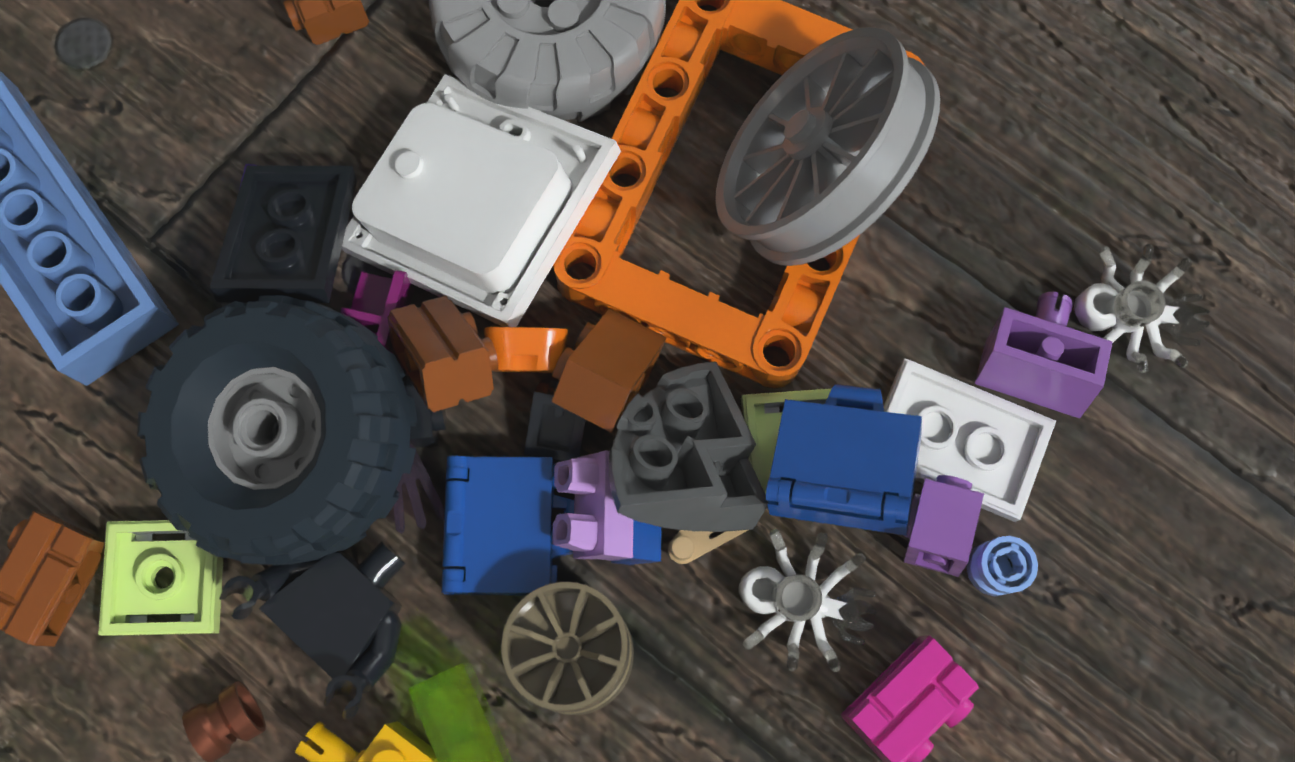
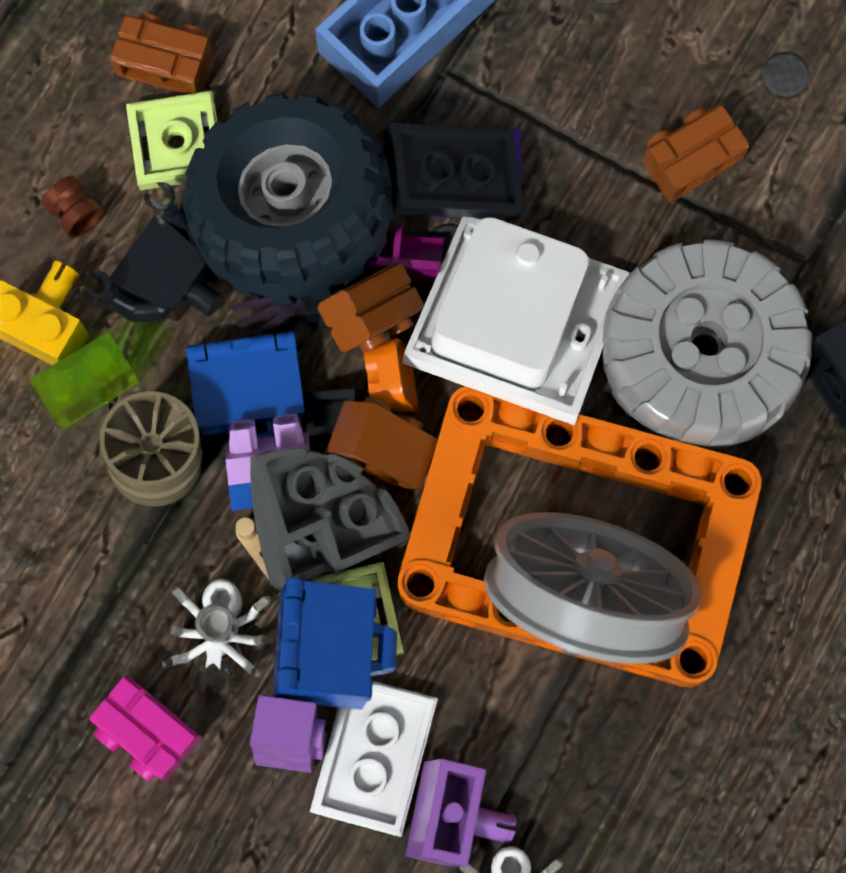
camera: 85 degrees right, 0 degrees up
light blue wheel [966,536,1038,596] -> none

